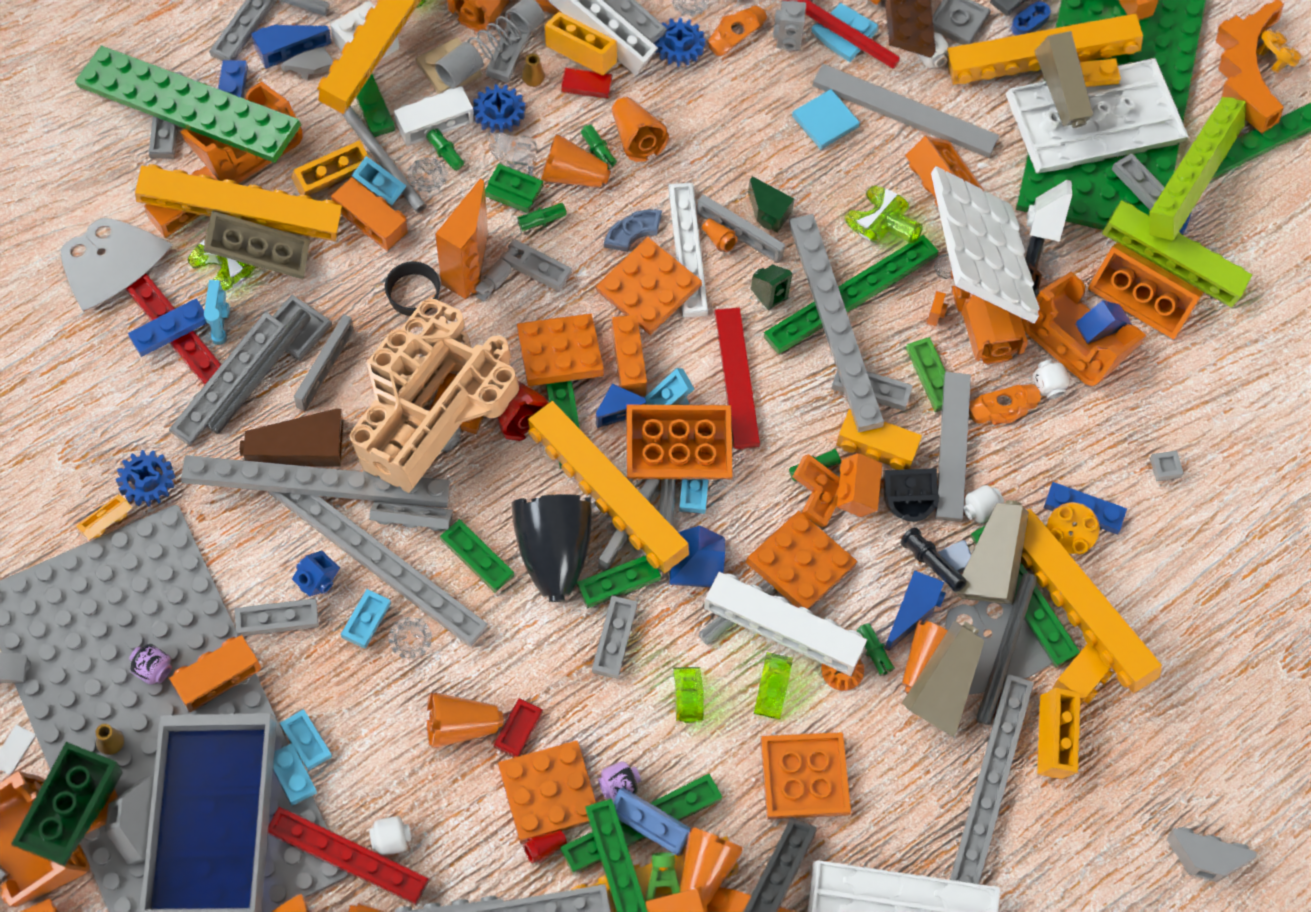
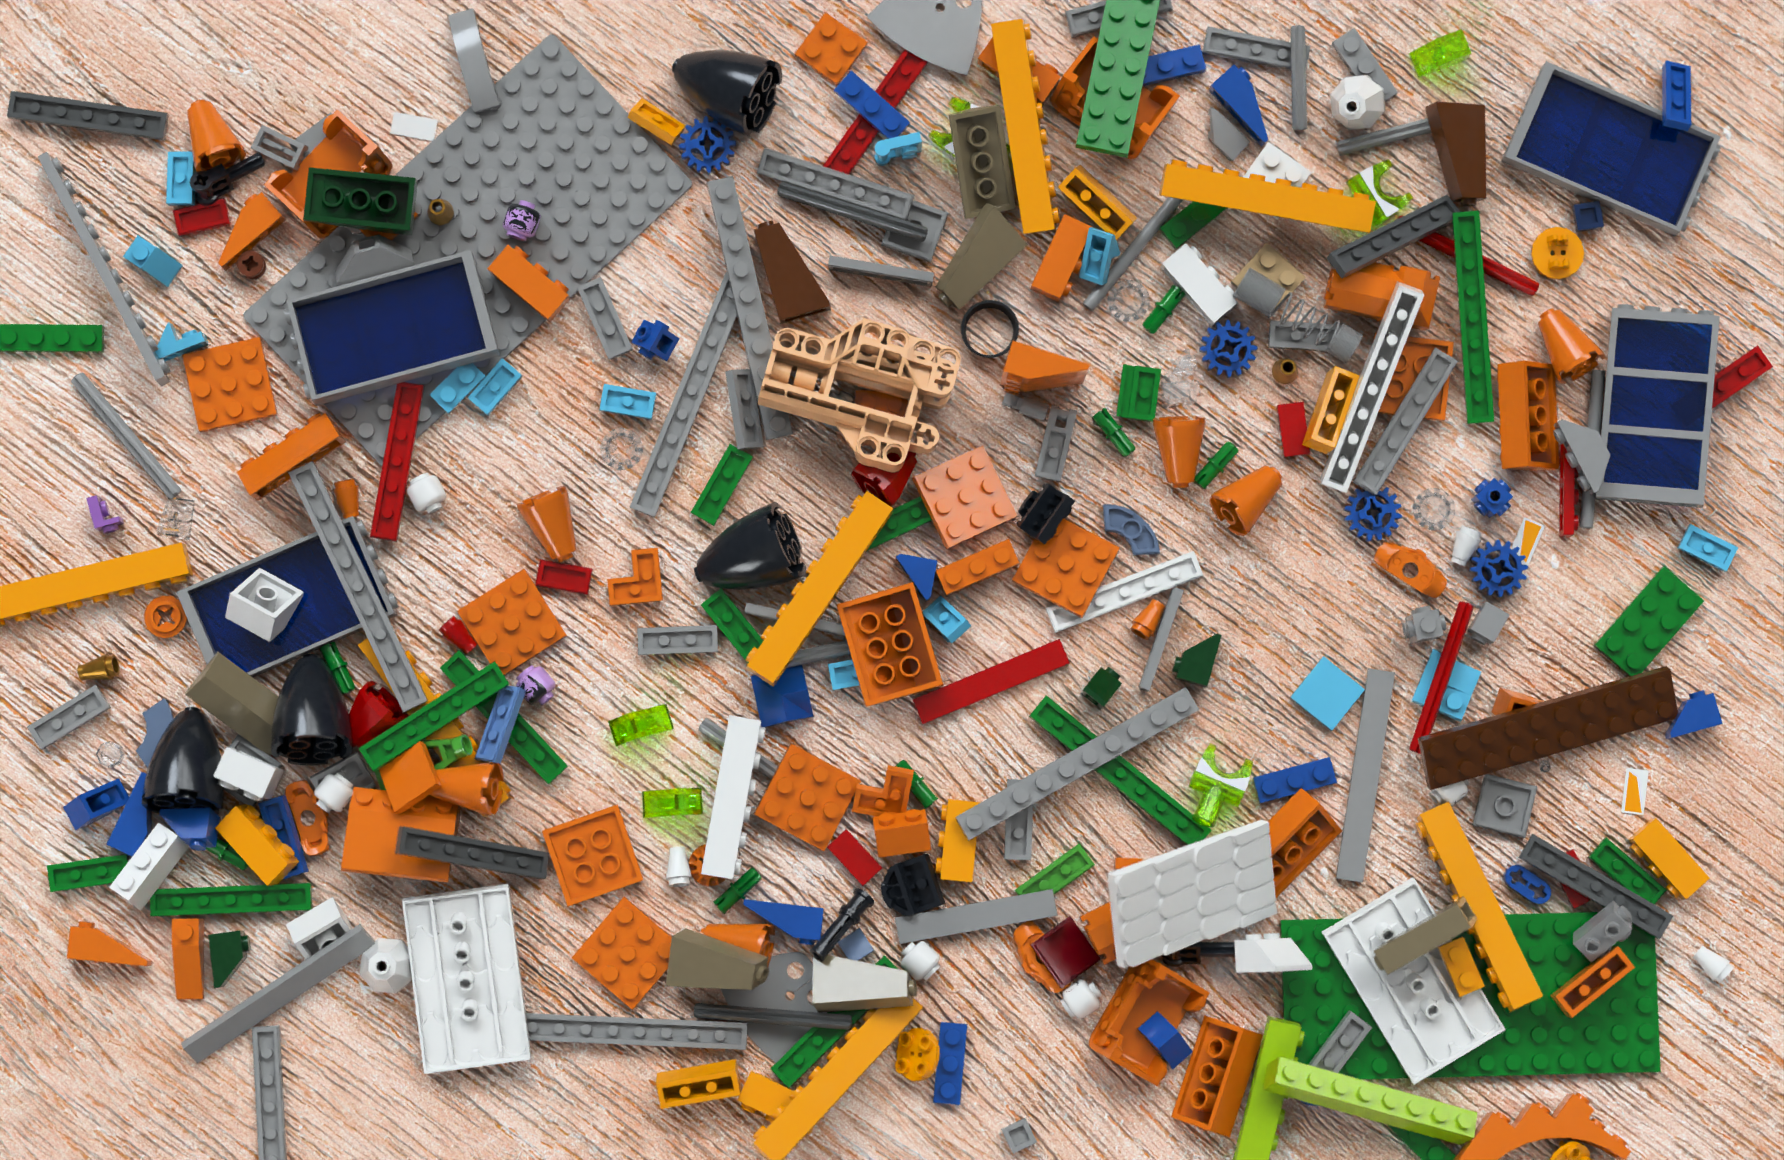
camera: 75 degrees right, 20 degrees up
none -> orange plate [572,897,672,1010]
none -> orange plate [607,547,663,606]
none -> white cone [666,847,692,887]
none -> black cylinder [672,50,782,137]
none -> orange plate [795,12,868,86]
none -> red tile [827,829,882,886]
none -> dark tan slope [936,203,1028,310]
none -> black slope [1016,484,1075,544]
none -> dark red piece [1030,916,1101,989]
none -> blue plate [1252,757,1337,804]

